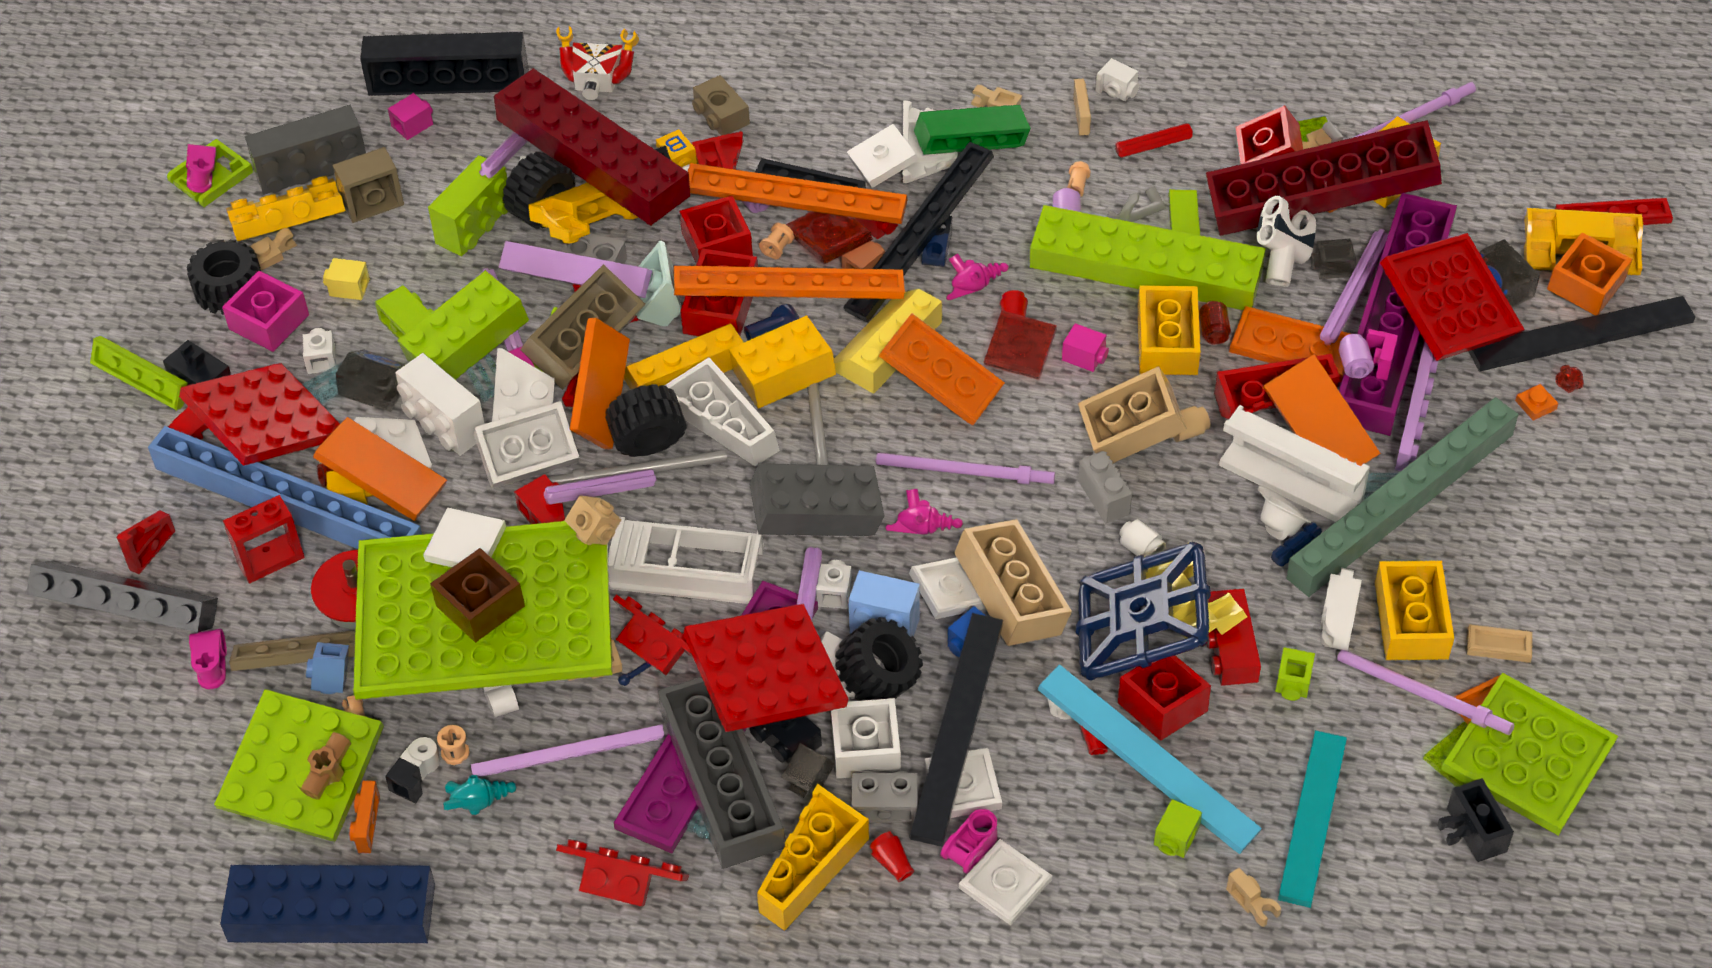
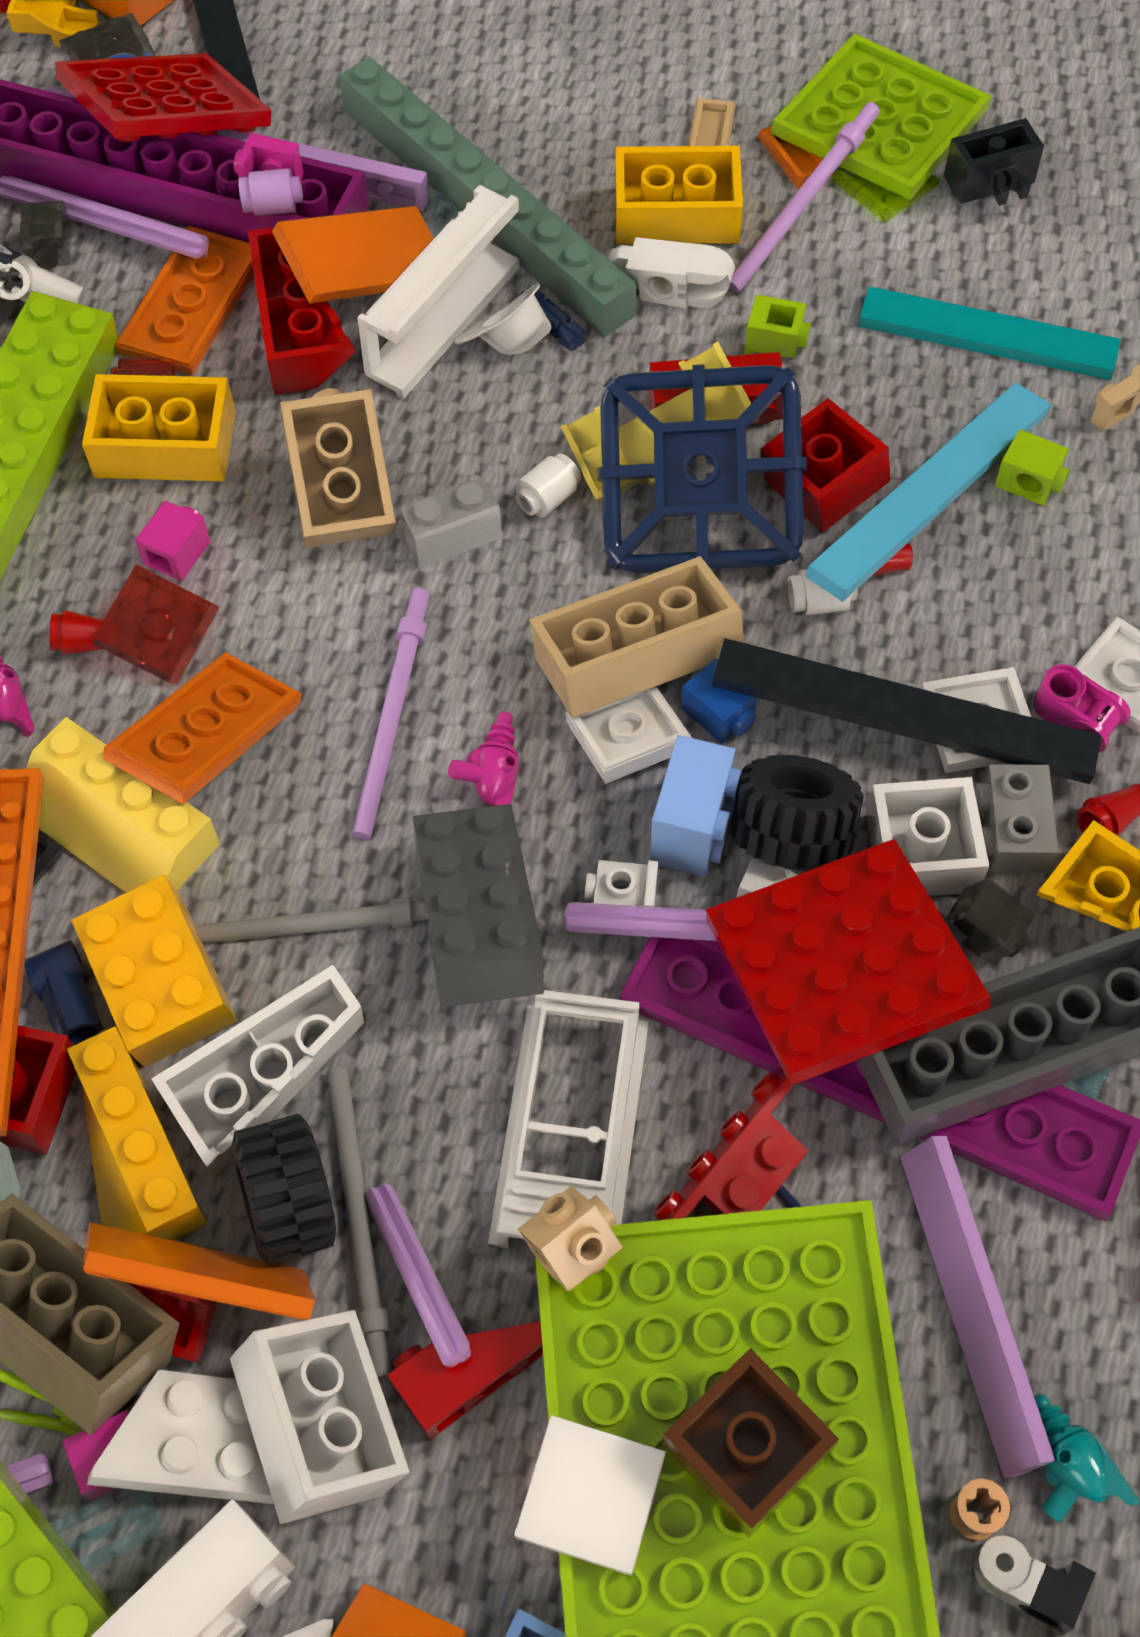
camera: 90 degrees left, 10 degrees up
orange plate [1515,384,1559,421] -> none
clear red plate [1555,365,1584,393] -> none

